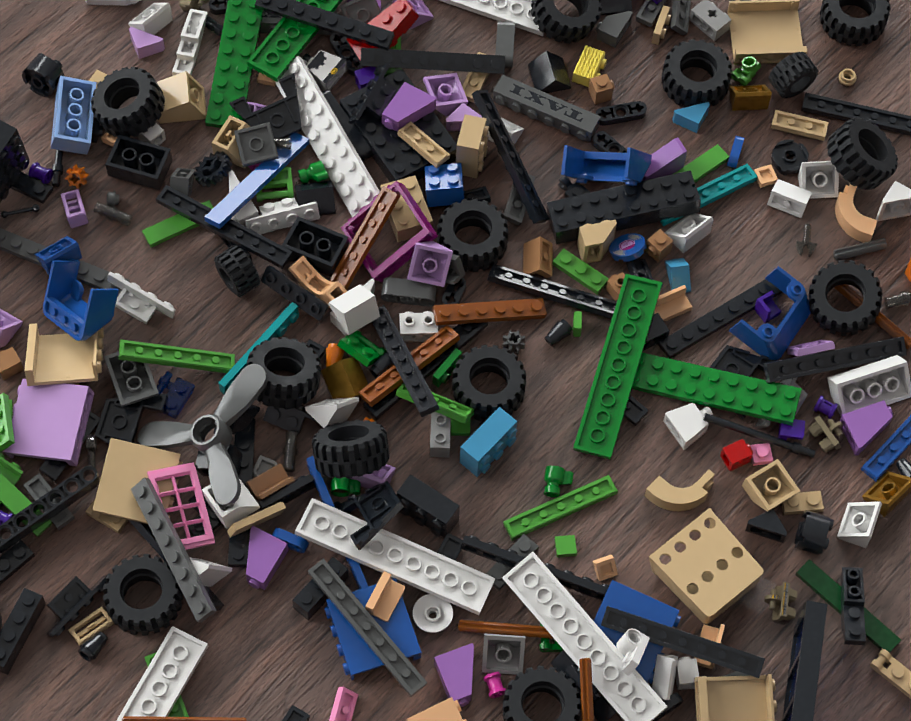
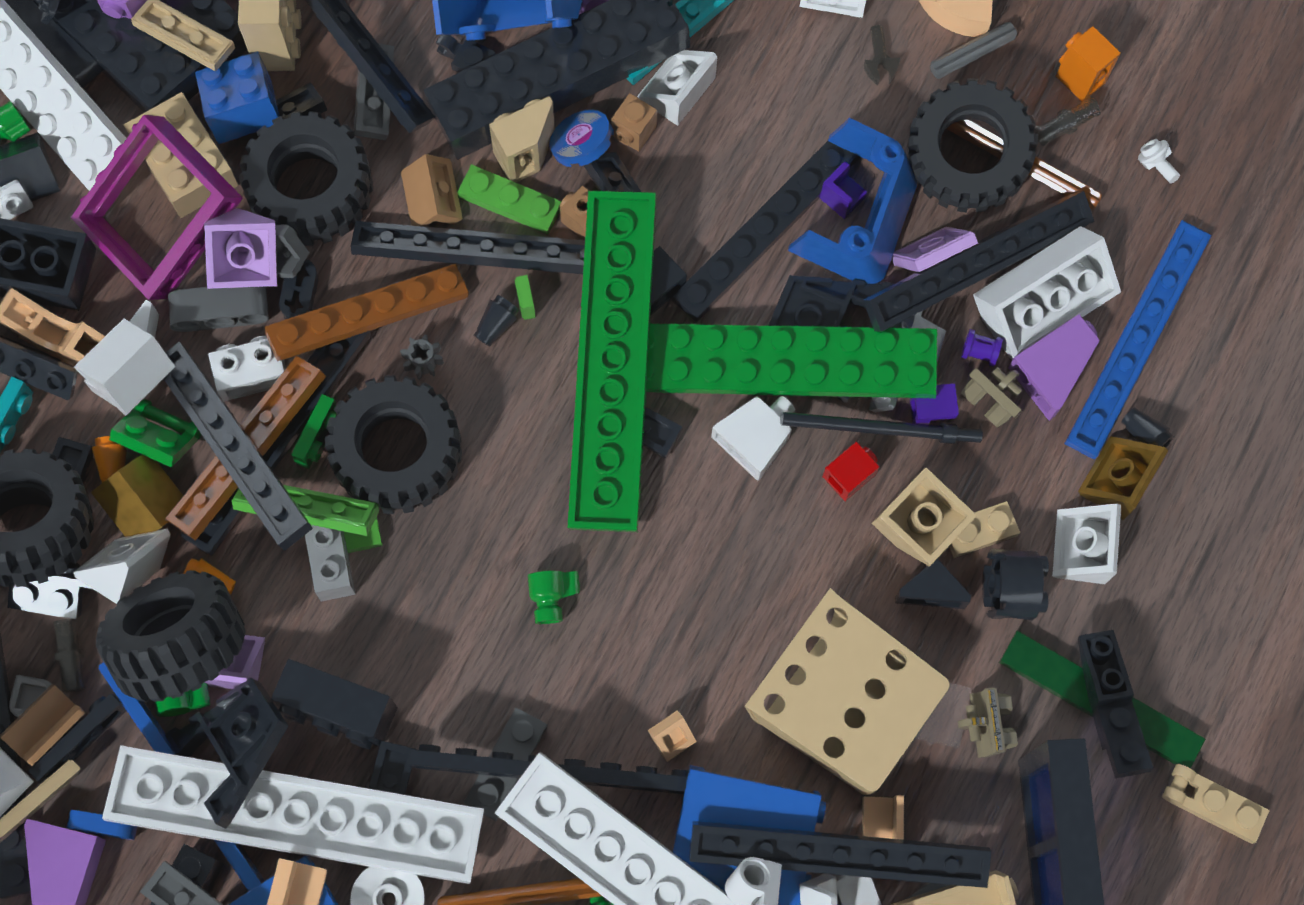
camera: 15 degrees left, 10 degrees up
dark orange plate [329,186,400,290] -> none
black brick [369,353,394,378] -> none
dark azure brick [460,407,517,477] -> none
bright green tile [503,475,618,540] -> none
bright green tile [555,535,577,557] -> none
tan arch [645,470,715,511] -> none
light nougat panel [654,285,692,322] -> none
dark azure slope [665,258,691,293] -> none
bright pink plate [750,443,773,466] -> none

